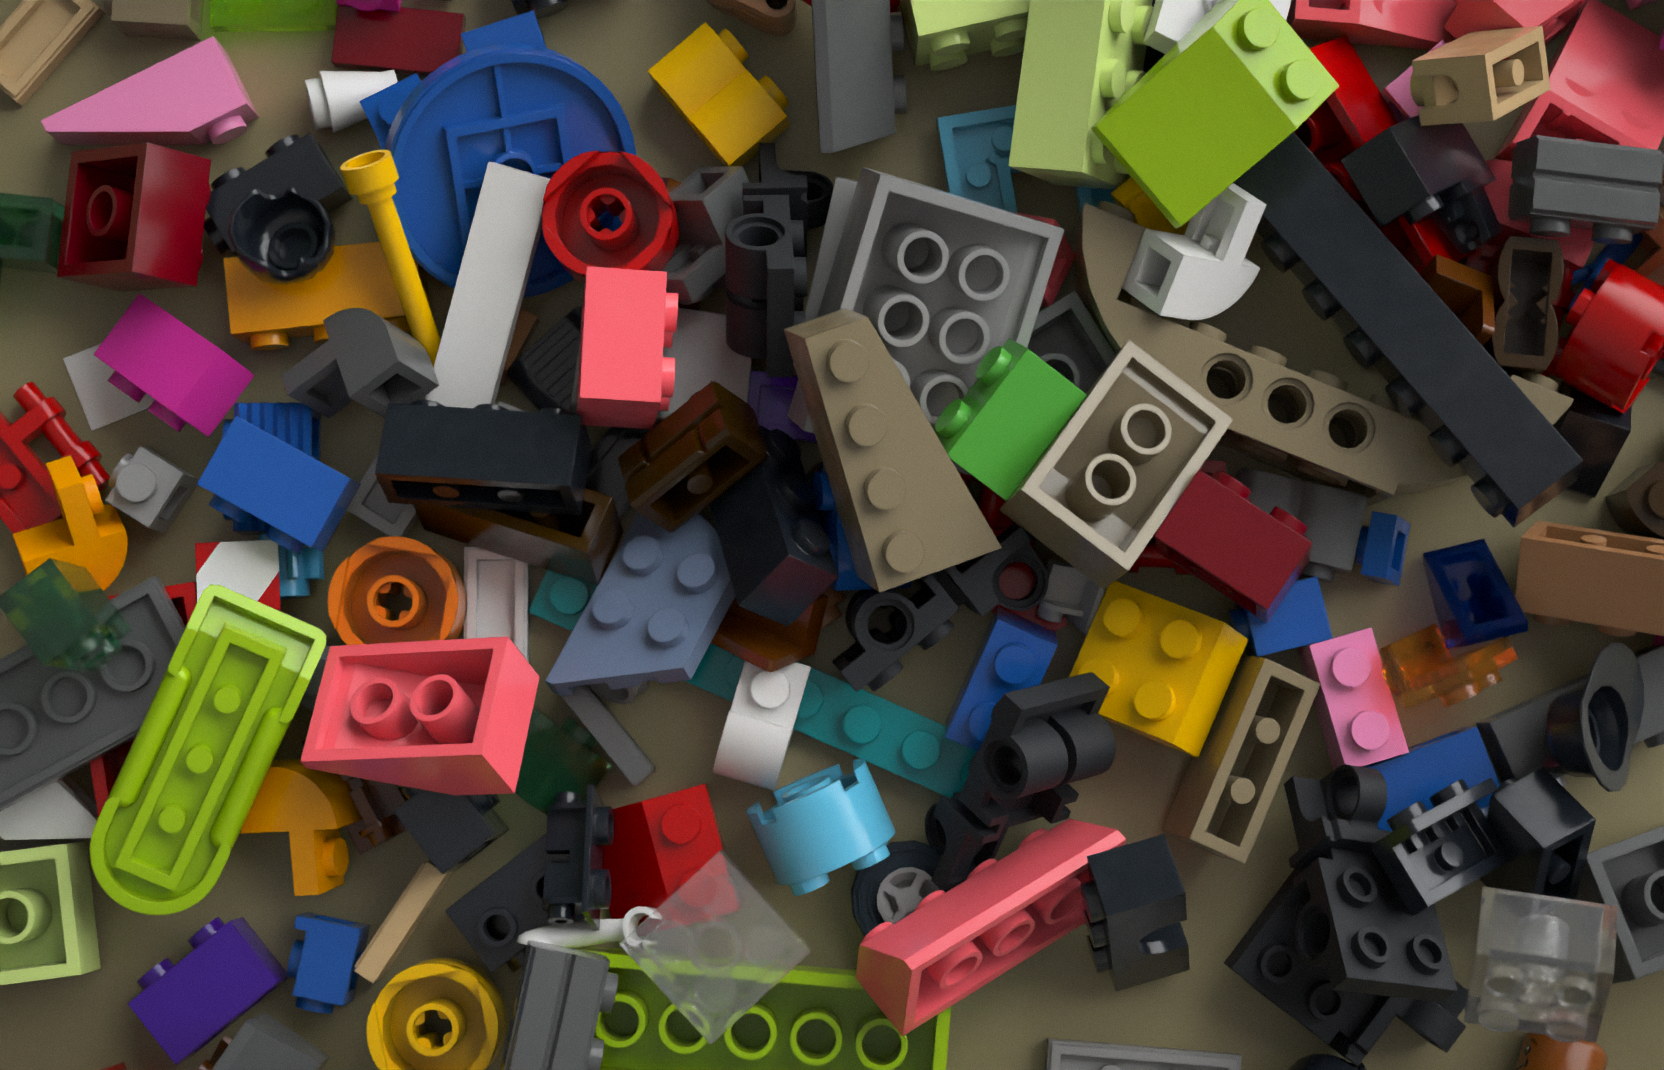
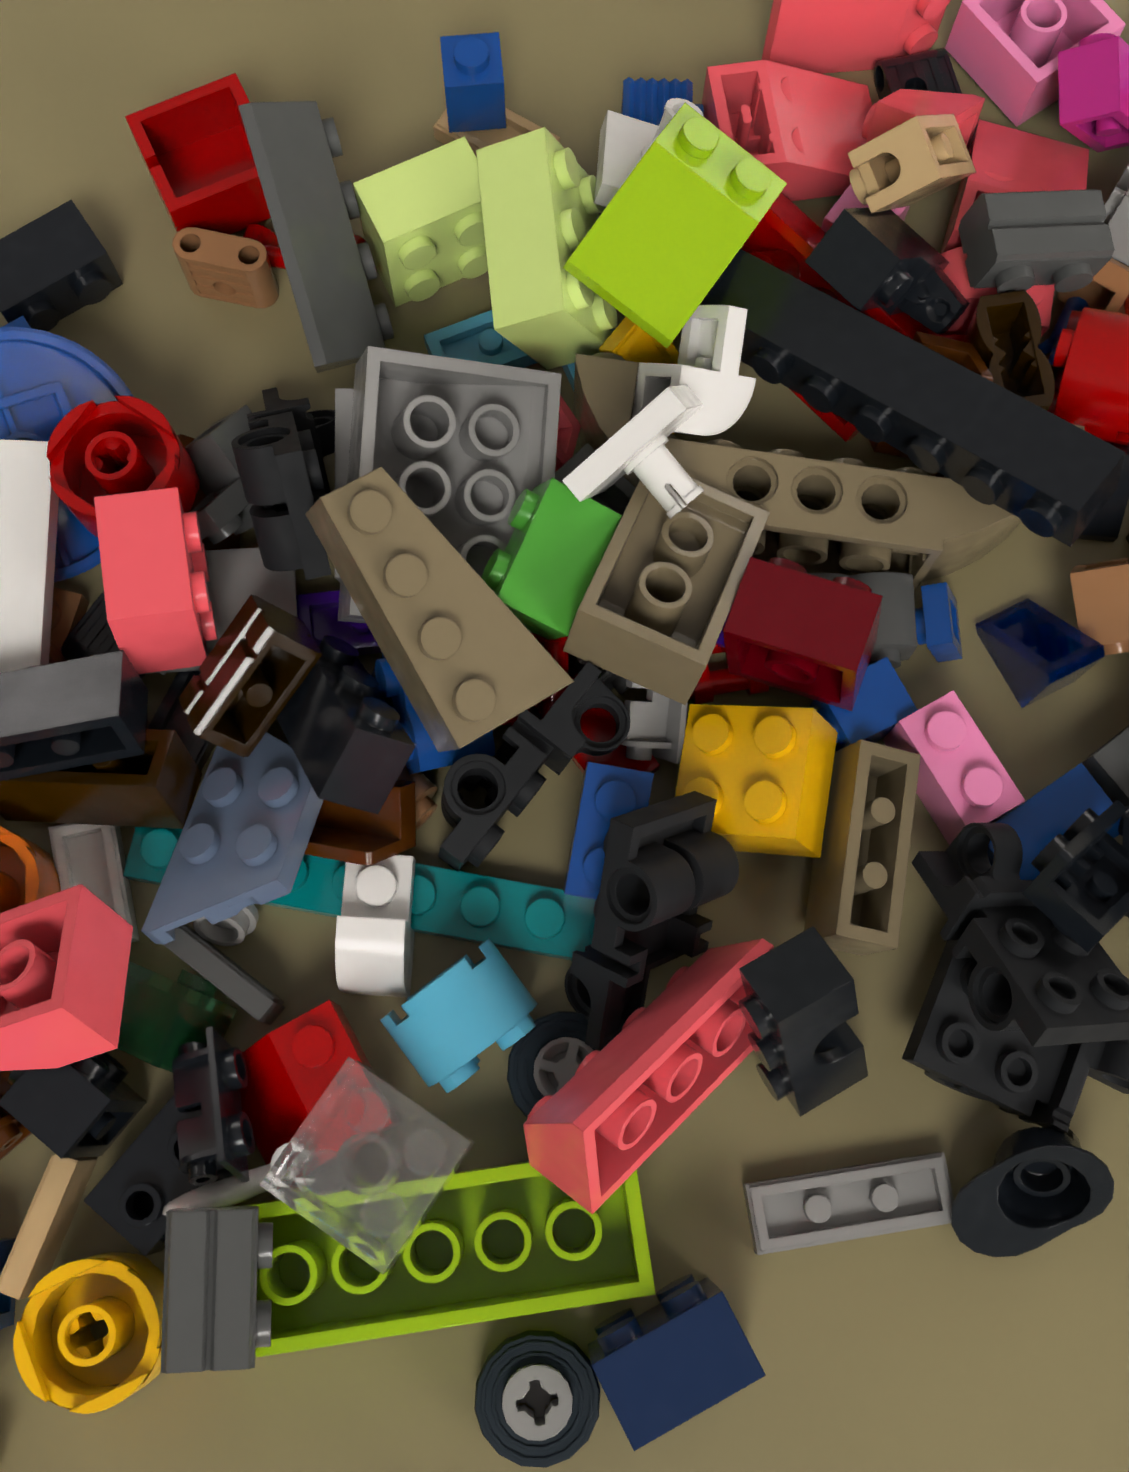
camera: 15 degrees left, 10 degrees down
yellow brick [647,22,790,166] -> none
clear orange bracket [1380,624,1518,710] -> none
none -> white tile [562,385,704,519]

